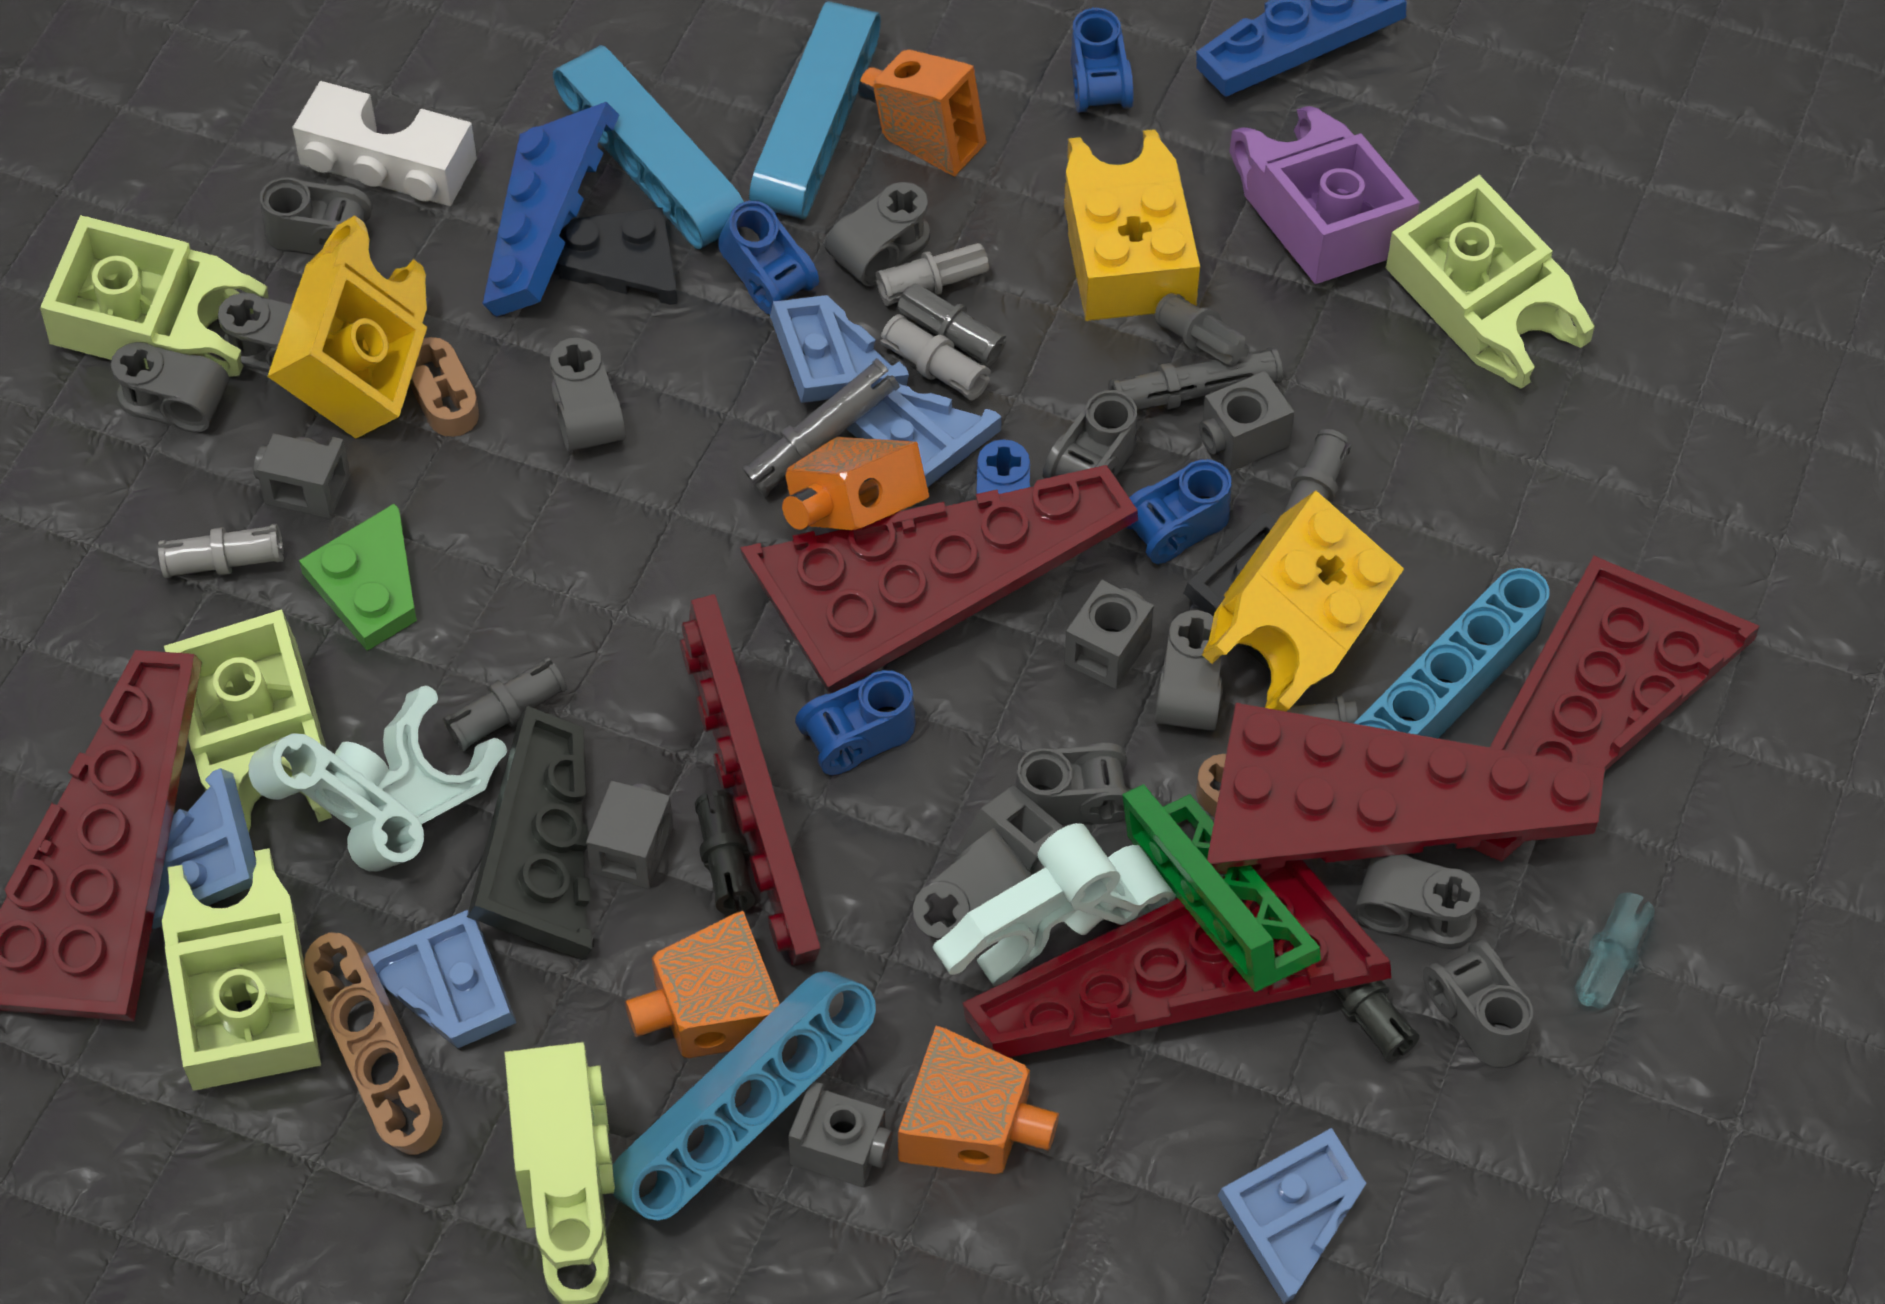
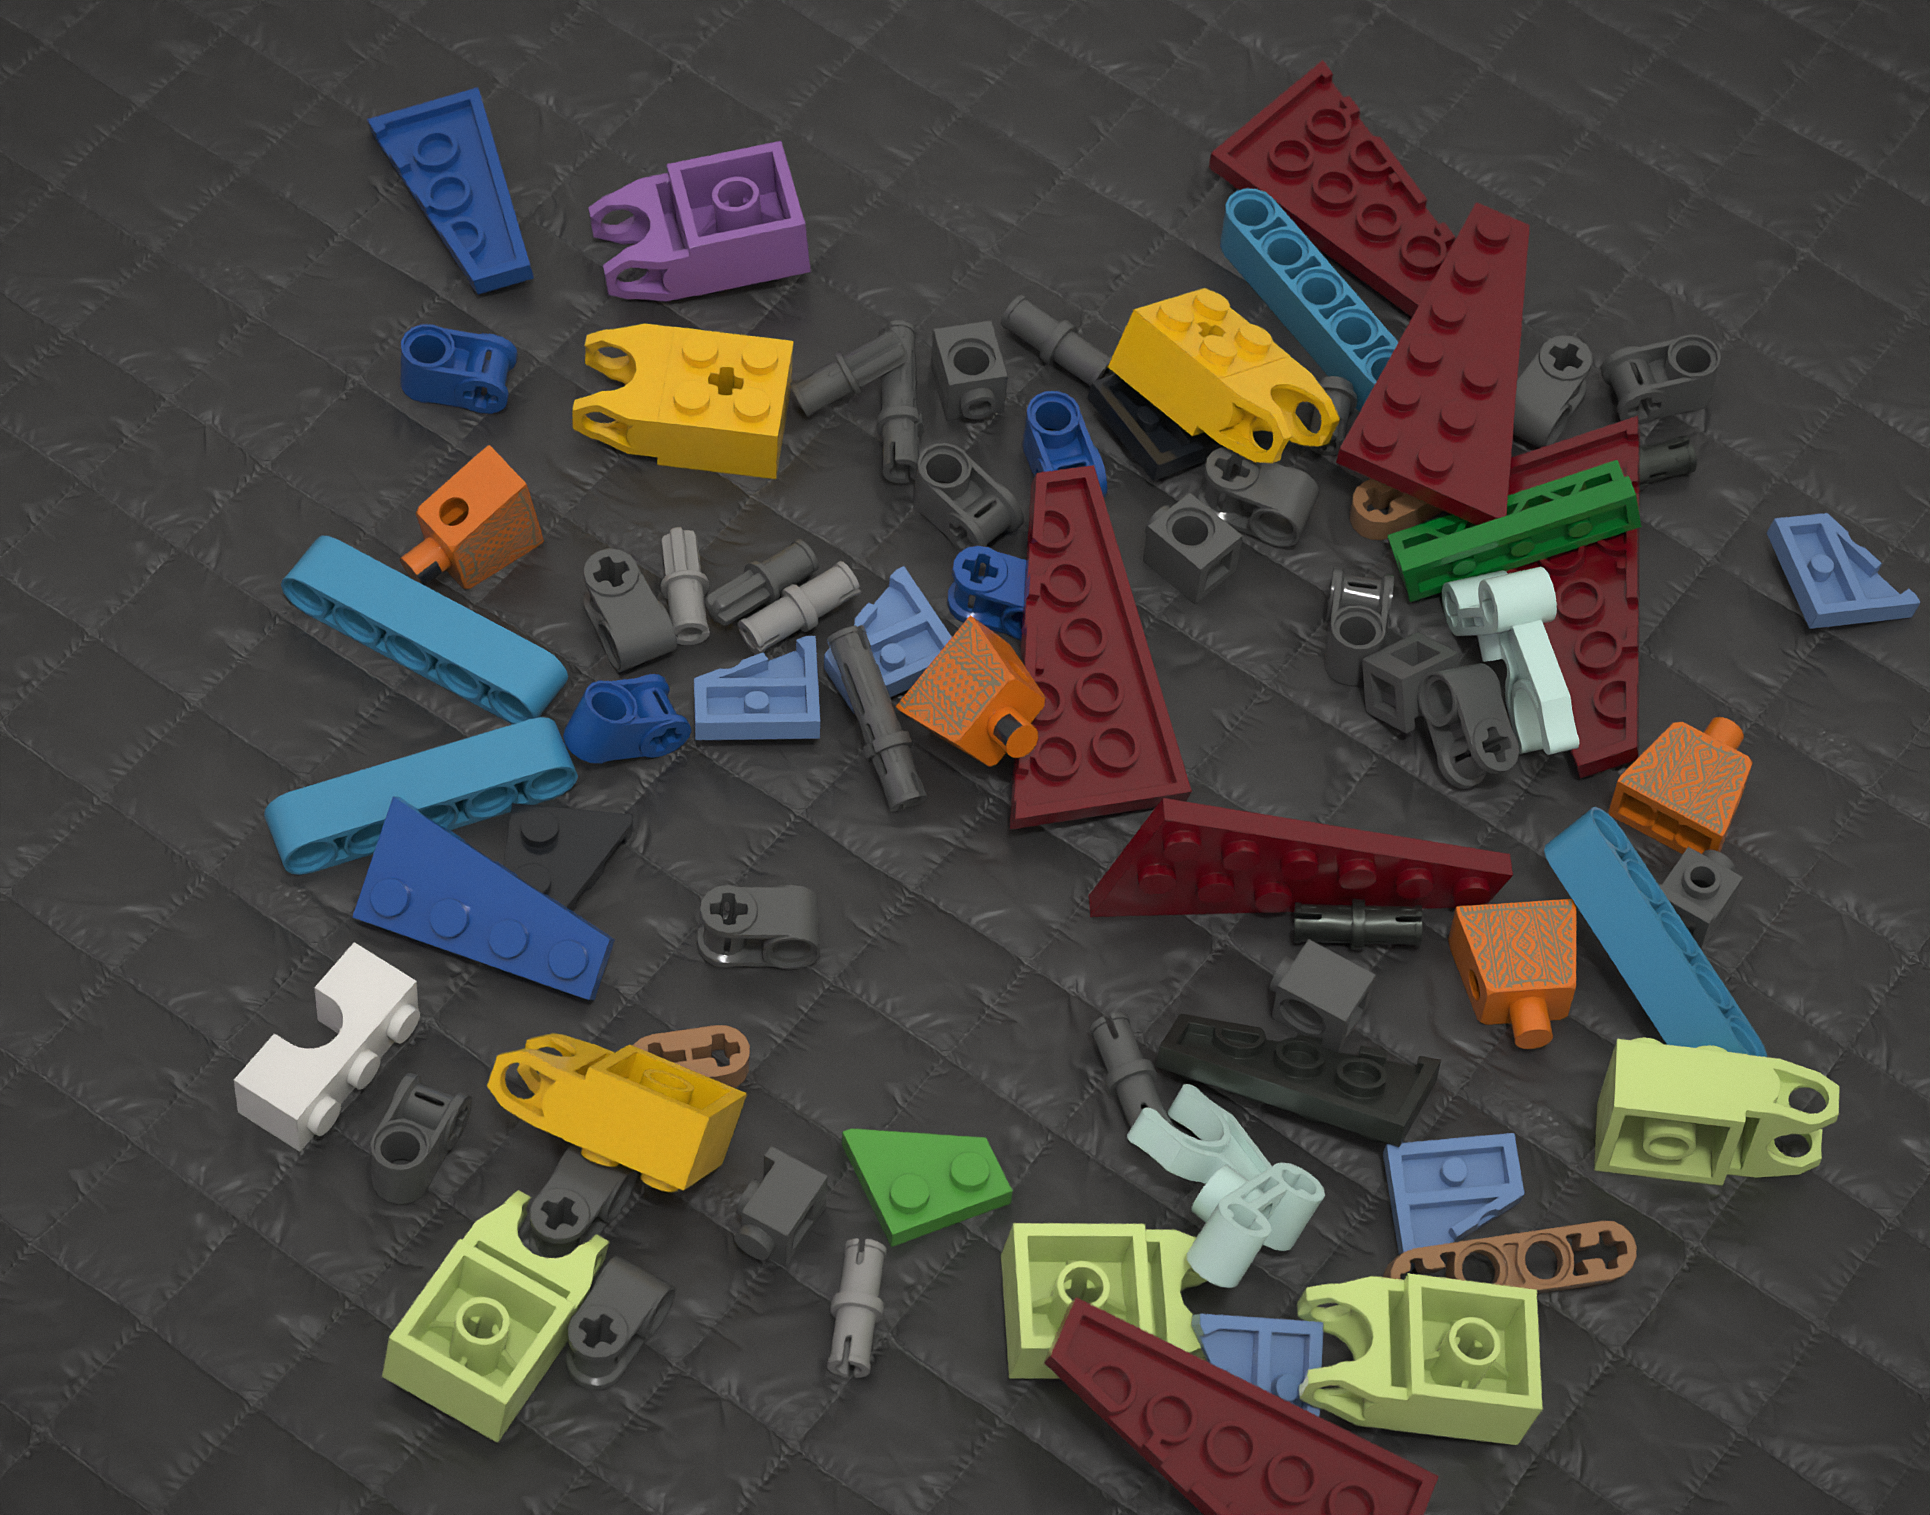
camera: 80 degrees left, 0 degrees up
blue piece [795,670,916,775] -> none
yellowish green brick [1386,175,1594,389] -> none
clear light blue axle [1575,893,1655,1009] -> none

